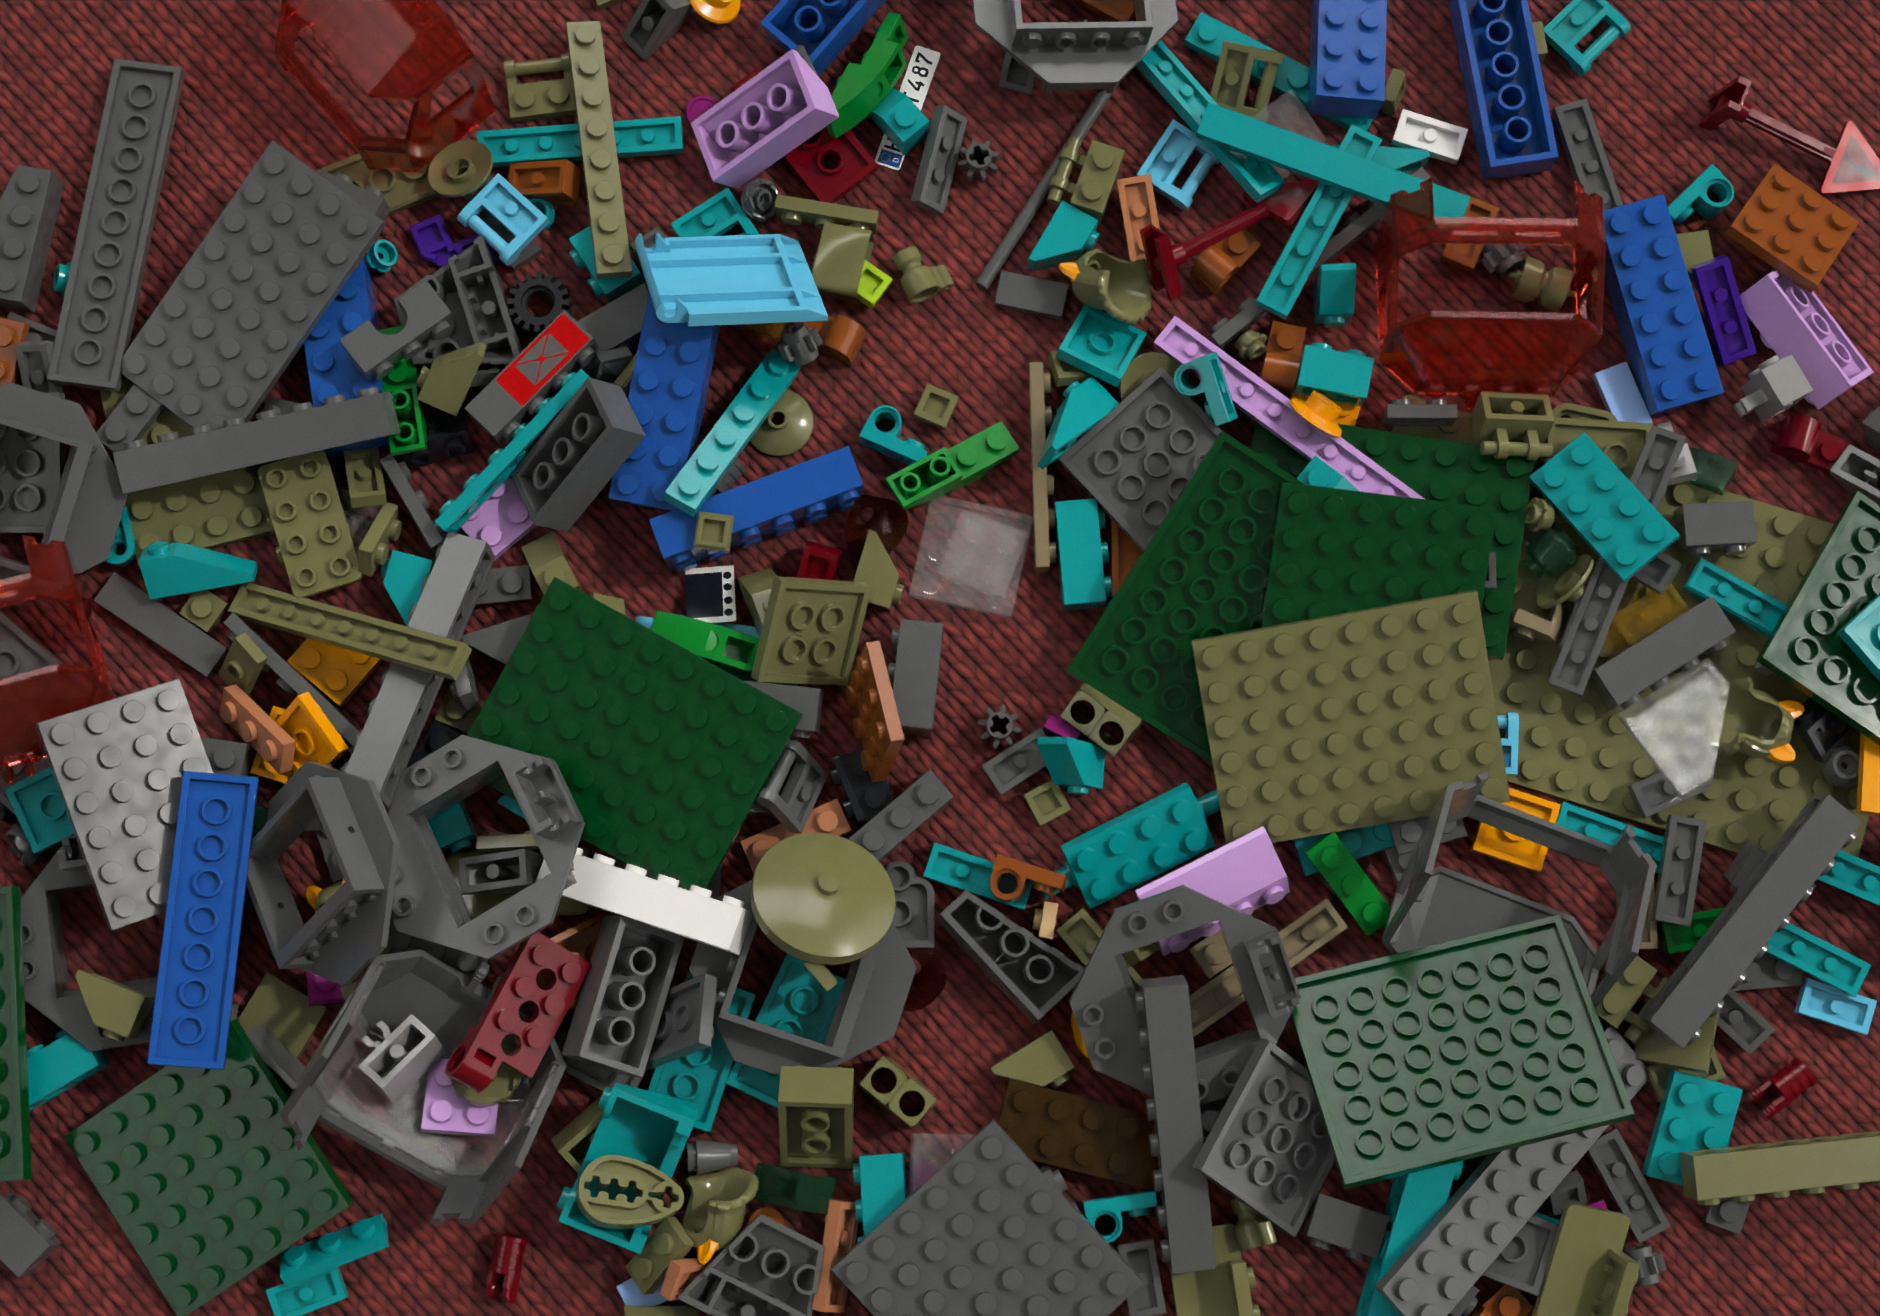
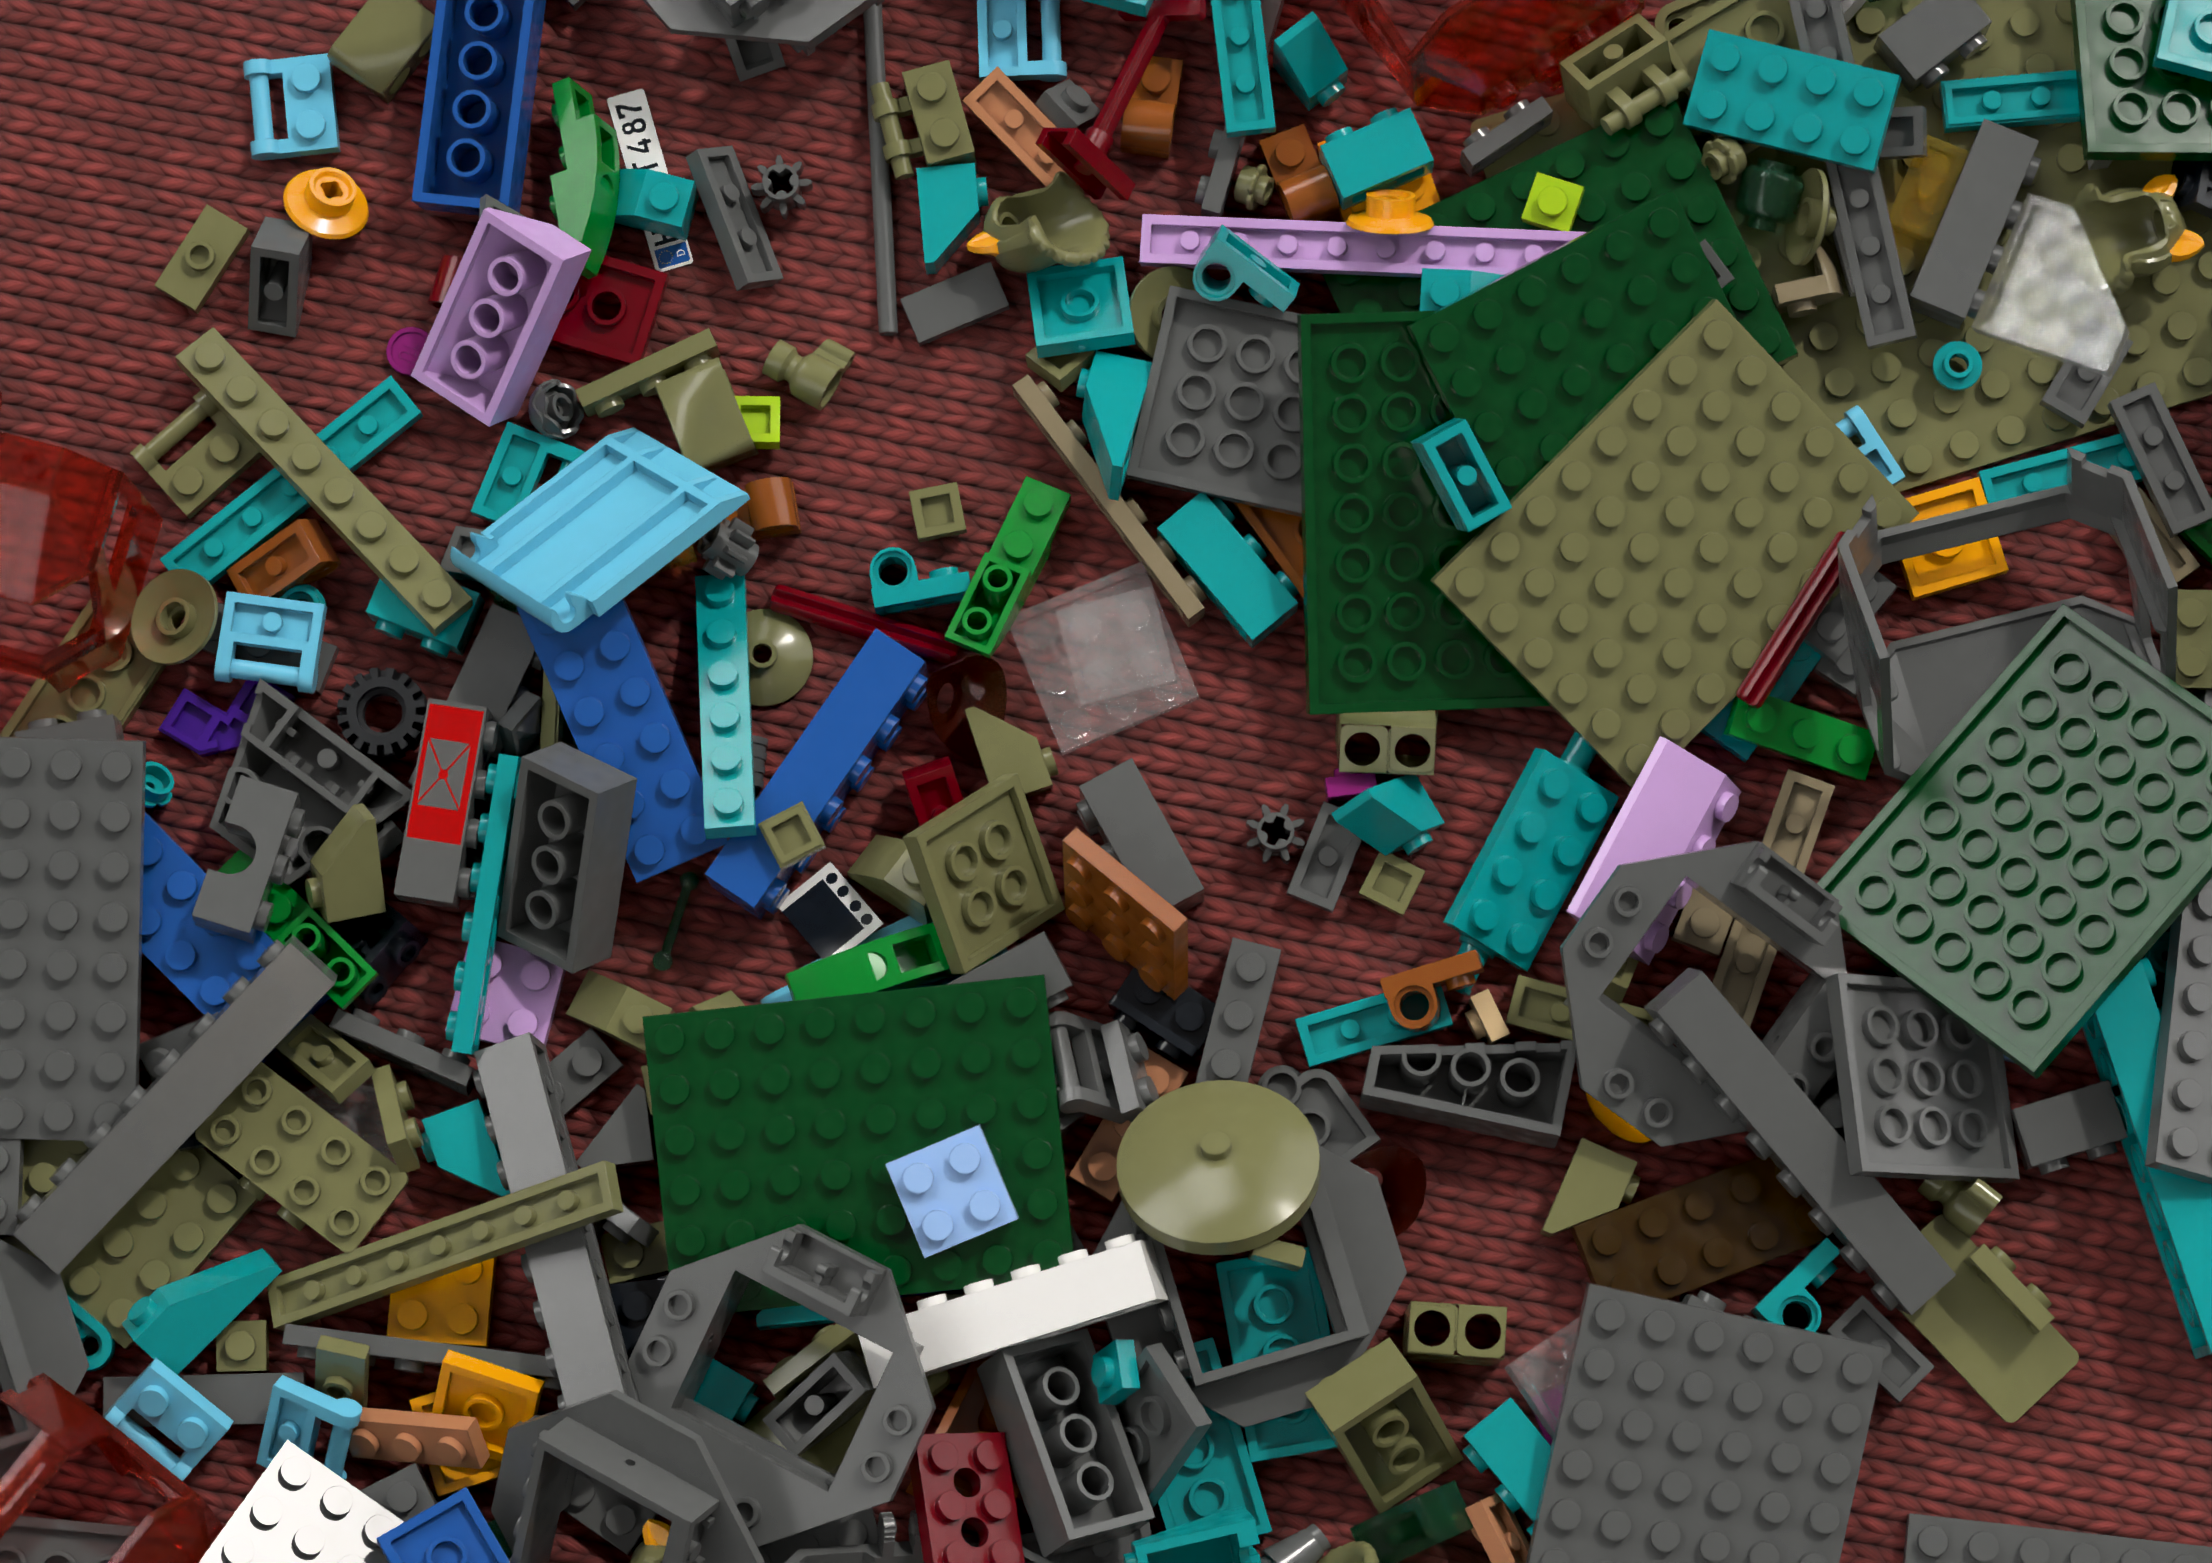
camera: 30 degrees left, 0 degrees up
none -> medium azure plate [98,1358,234,1487]
none -> medium azure plate [256,1375,362,1480]
none -> clear green hinge [652,871,699,971]
none -> dark red axle [770,584,960,665]
none -> light blue plate [885,1124,1019,1258]
none -> dark grey plate [1035,78,1101,131]
none -> teal plate [1091,1339,1140,1405]
none -> dark grey plate [1100,1019,1159,1123]
none -> teal brick [1411,418,1512,532]
none -> lime plate [1521,172,1585,231]
none -> dark red axle [1736,531,1845,708]
none -> teal plate [1932,341,1982,391]

